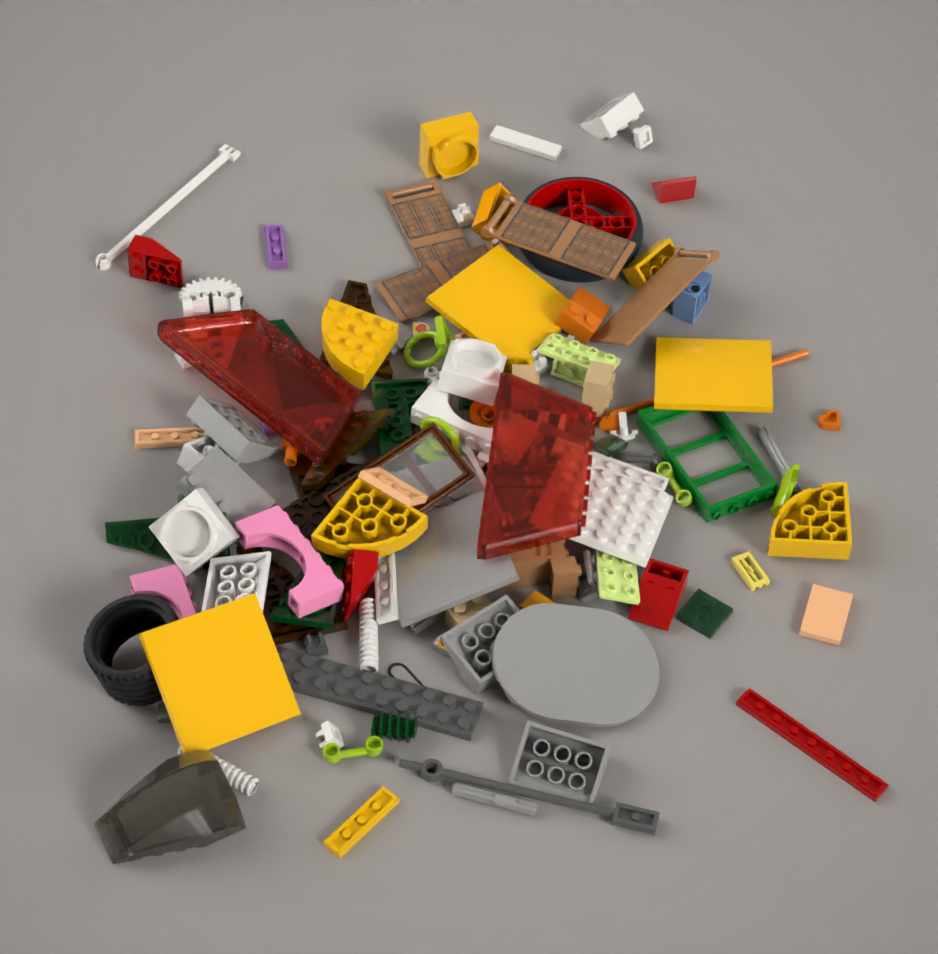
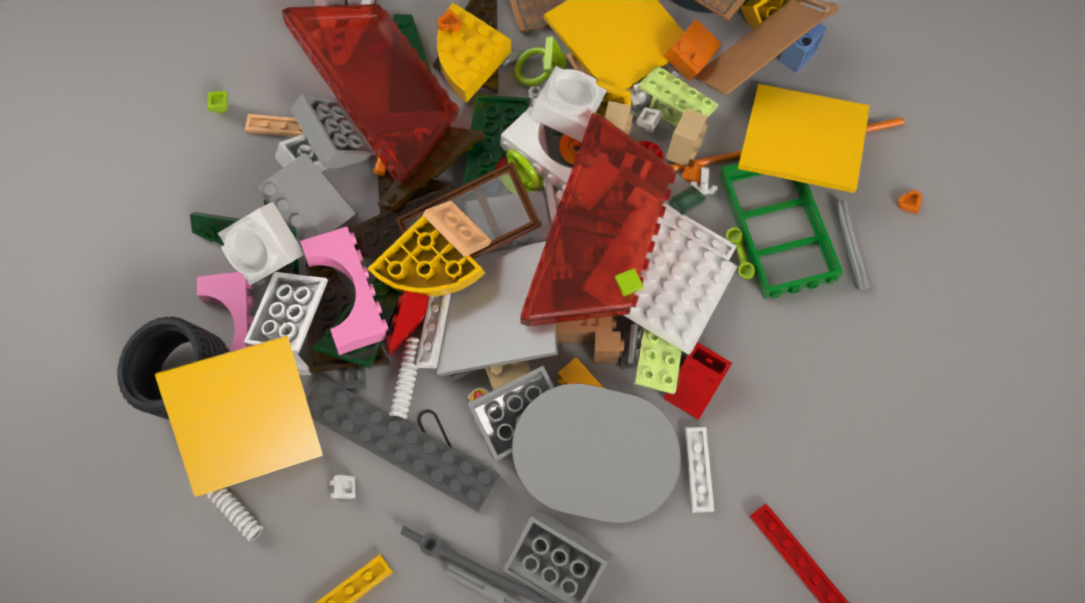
camera: 15 degrees right, 20 degrees up
clear smoke windscreen [94,750,246,864] -> none
lime bar [323,736,383,763] -> none
dark green piece [371,711,418,743] -> none
tile [412,322,431,340] -> none
dark grey bar [612,452,666,472] -> none
clear green tile [675,589,733,639] -> none
light yellow tile [731,551,770,591] -> none
yellow brick [767,482,852,560] -> none
lime slope [769,464,801,516] -> none
light nougat tile [799,584,853,646] -> none
none -> lime tile [207,91,229,114]
none -> orange tile [437,9,462,32]
none -> lime tile [615,268,643,297]
none -> white tile [636,107,663,133]
none -> white tile [684,427,714,513]

